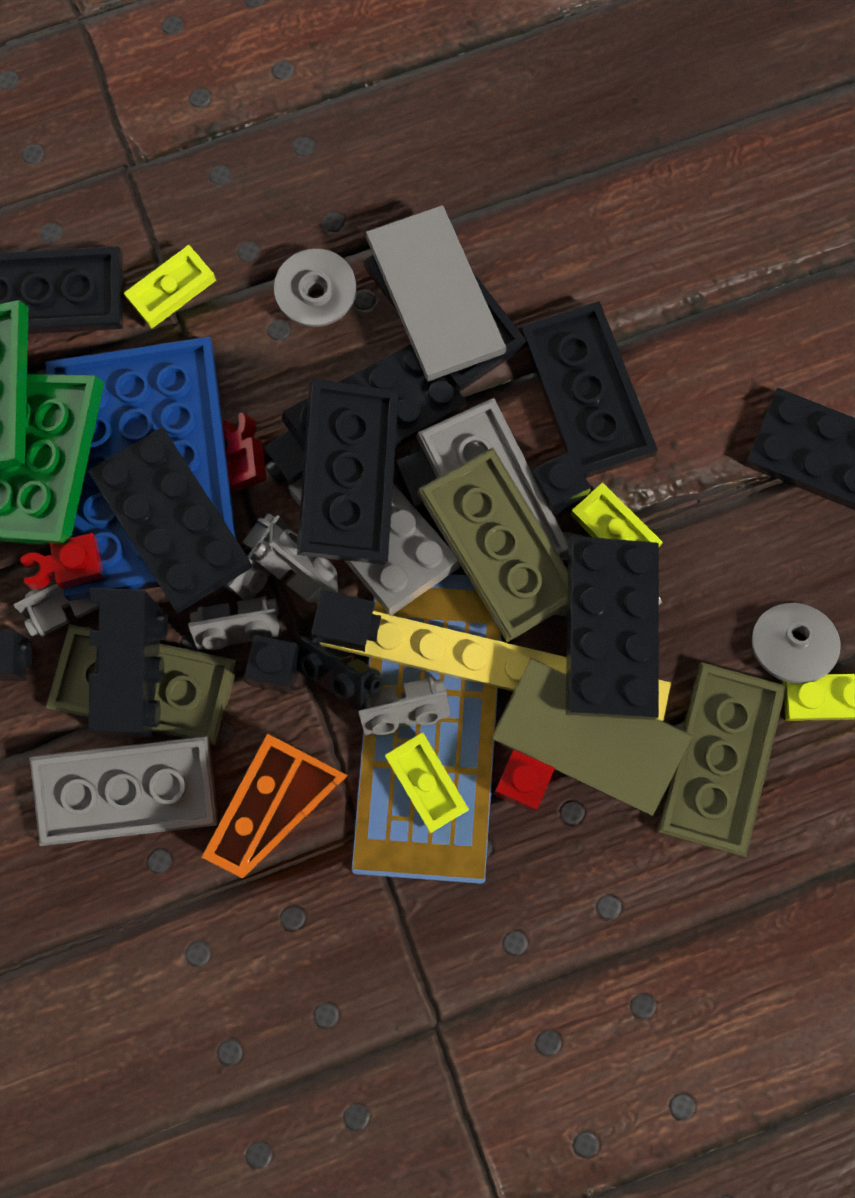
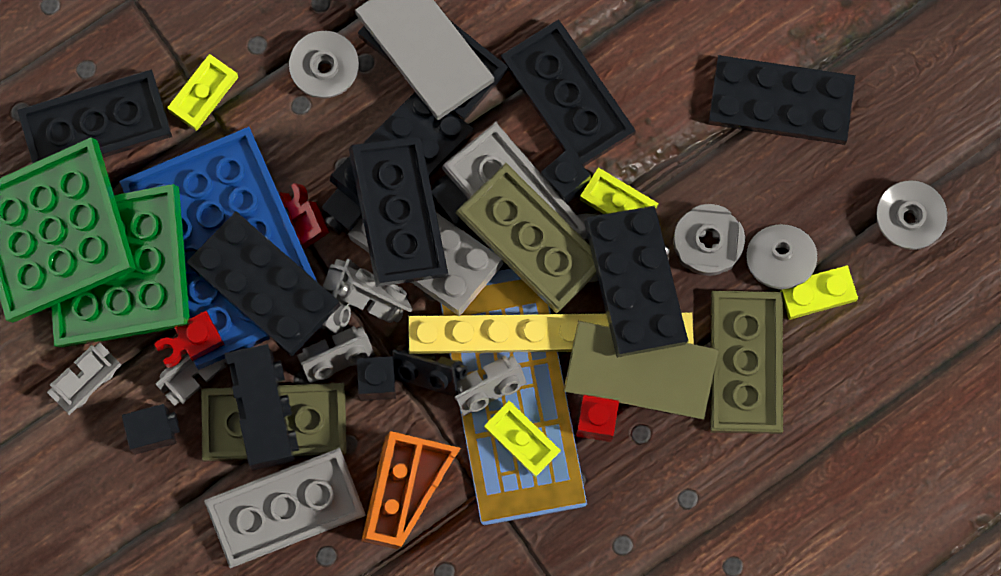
camera: 20 degrees left, 0 degrees up
black brick [311,590,381,652] -> none
none -> light grey plate [673,204,745,276]

